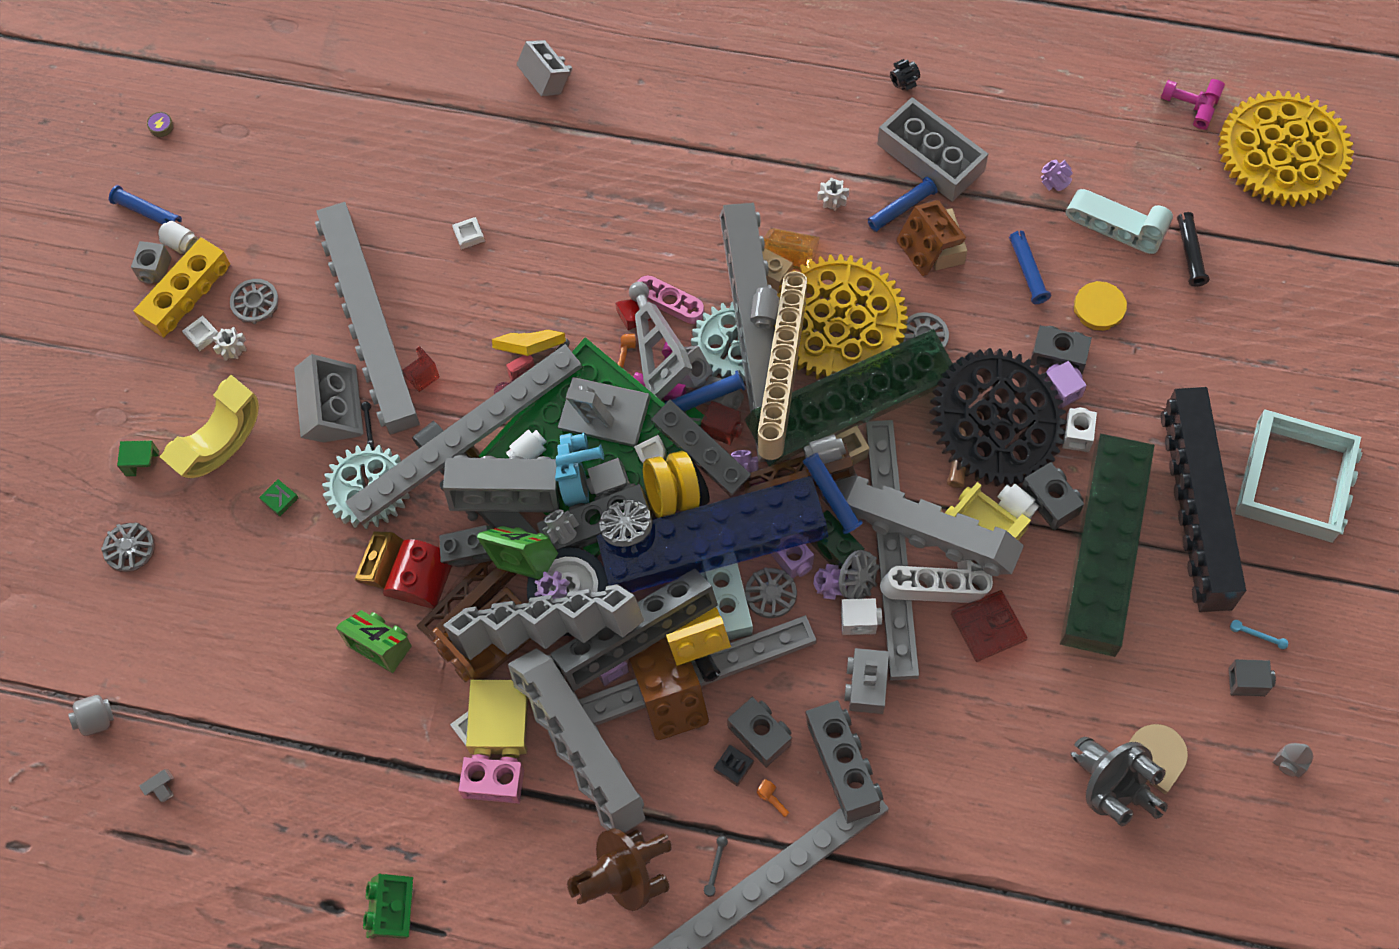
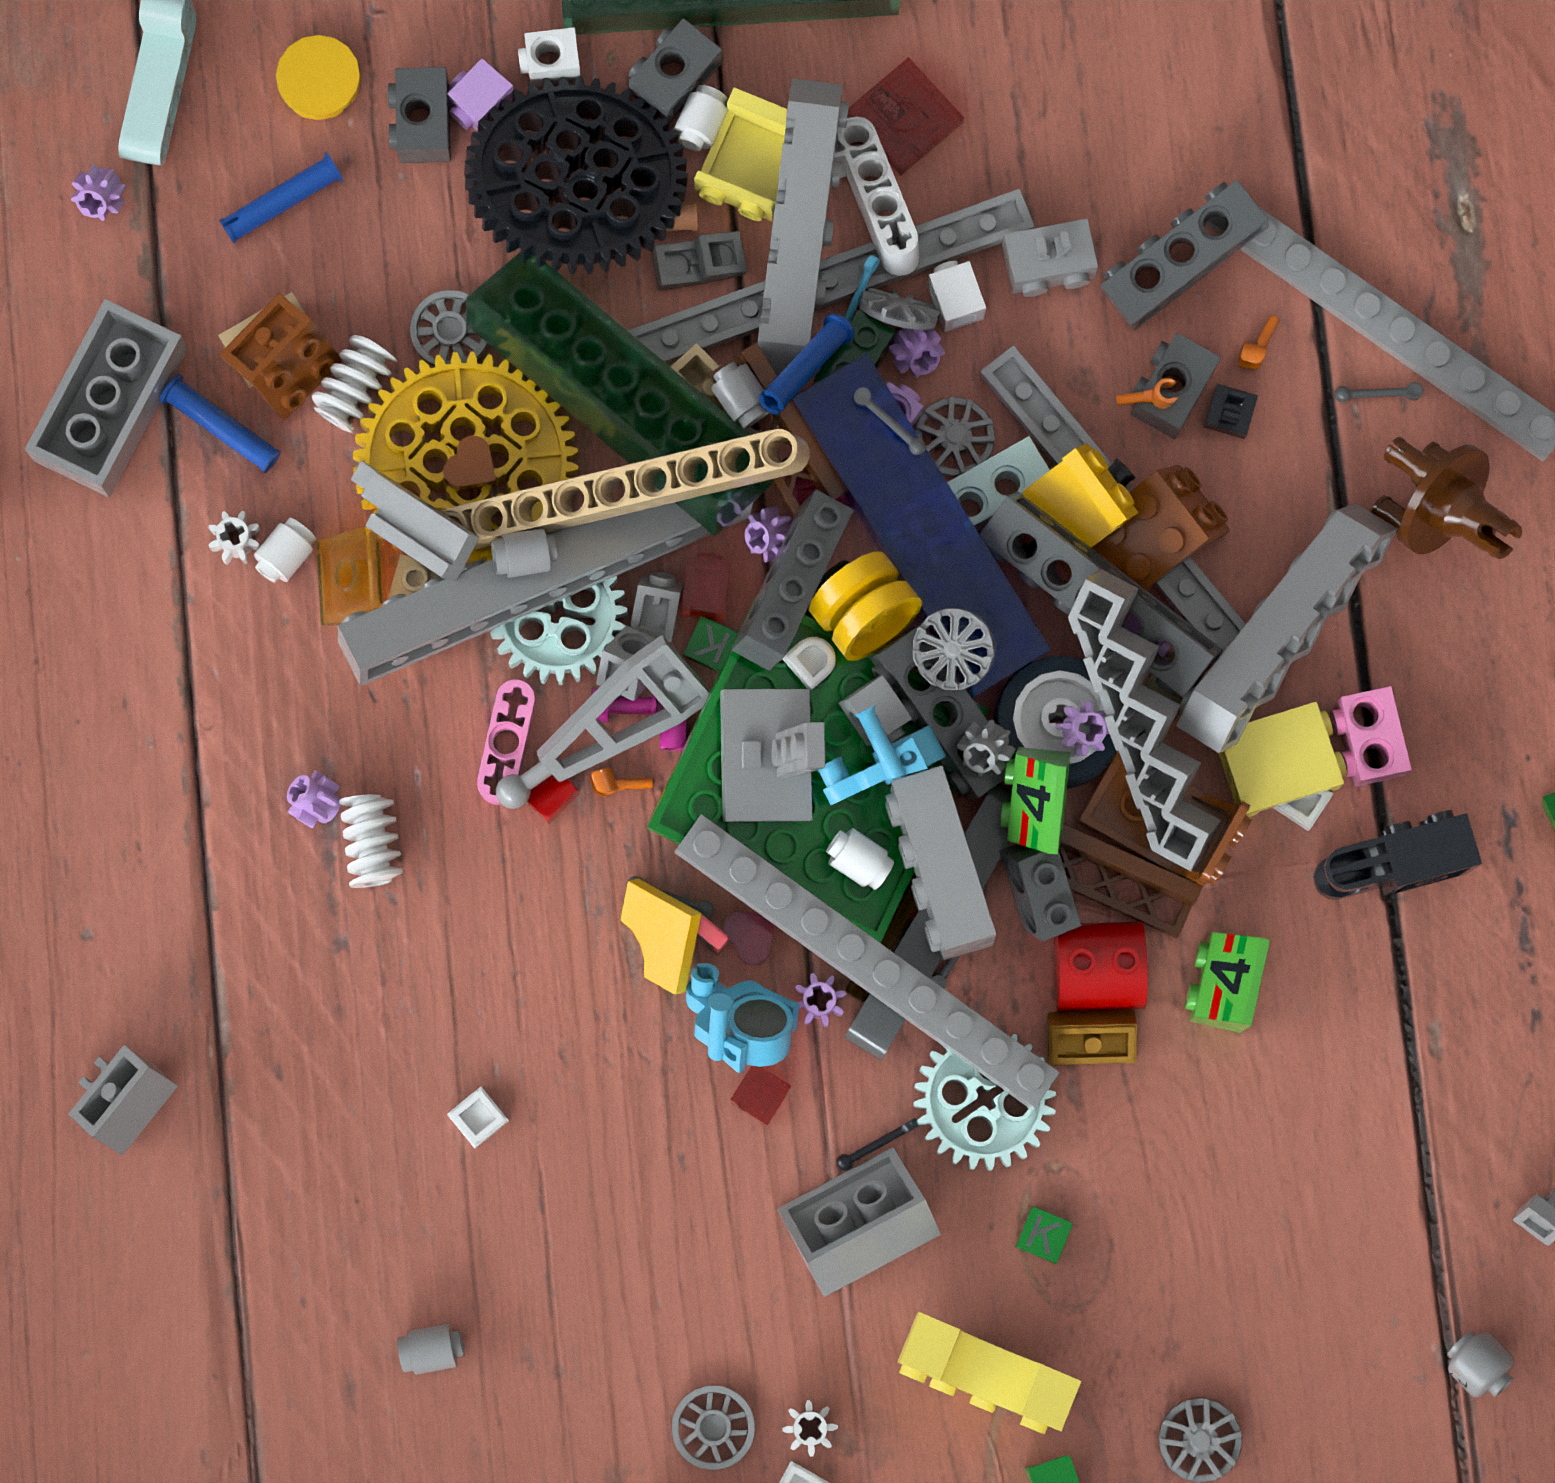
camera: 115 degrees left, 15 degrees up
light grey brick [315,202,420,435] -> none
blue pin [665,370,746,412] -> none
none -> white brick [254,518,316,583]
none -> lavender gear [287,770,341,828]
none -> white piece [312,335,397,433]
none -> white piece [339,794,403,888]
none -> light grey piece [351,461,479,581]
none -> light grey brick [397,1323,465,1375]
none -> dark orange tile [443,436,496,490]
none -> dark grey slope [651,231,747,291]
none -> medium azure piece [686,963,799,1073]
none -> lavender gear [795,973,846,1028]
none -> medium azure hinge [844,255,880,322]
none -> dark grey hinge [854,387,926,455]
none -> orange hand [1116,378,1178,409]
none -> black brick [1313,810,1482,900]

